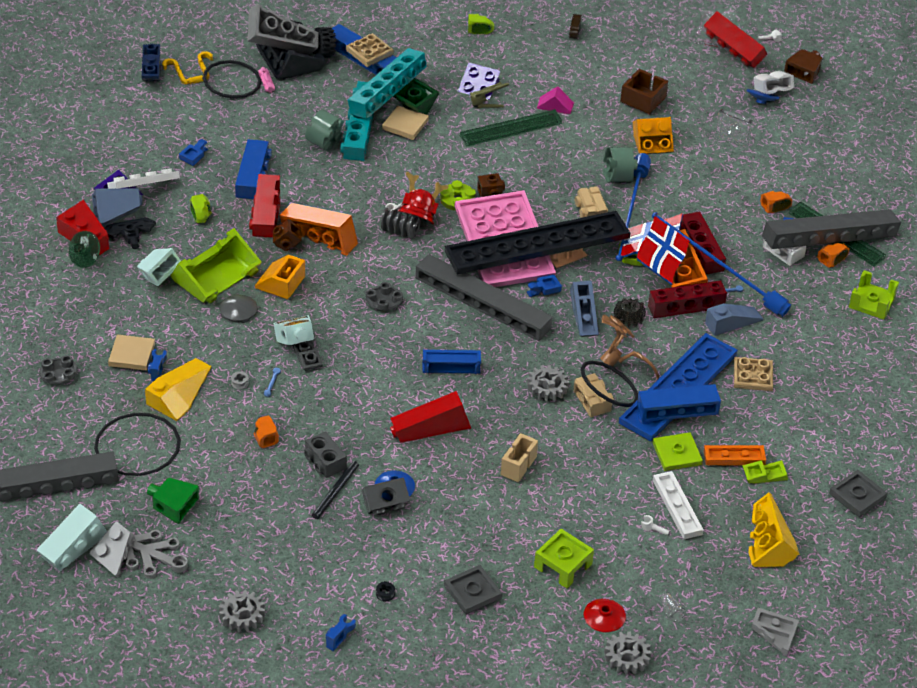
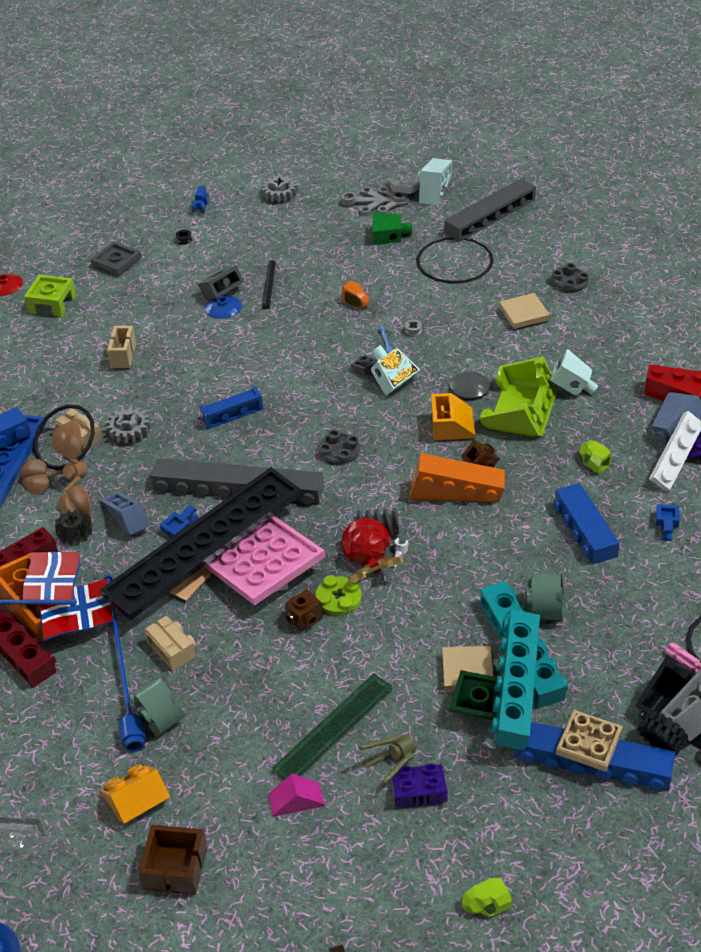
camera: 160 degrees right, 0 degrees up
clear green dish [69,231,100,268] -> none
black piece [104,217,156,249] -> none
yellow wedge [145,358,211,421] -> none
blue plate [148,349,167,381] -> none
wedge [249,174,281,238] -> none
dark grey brick [304,431,347,478] -> none
red slope [390,391,471,443] -> none

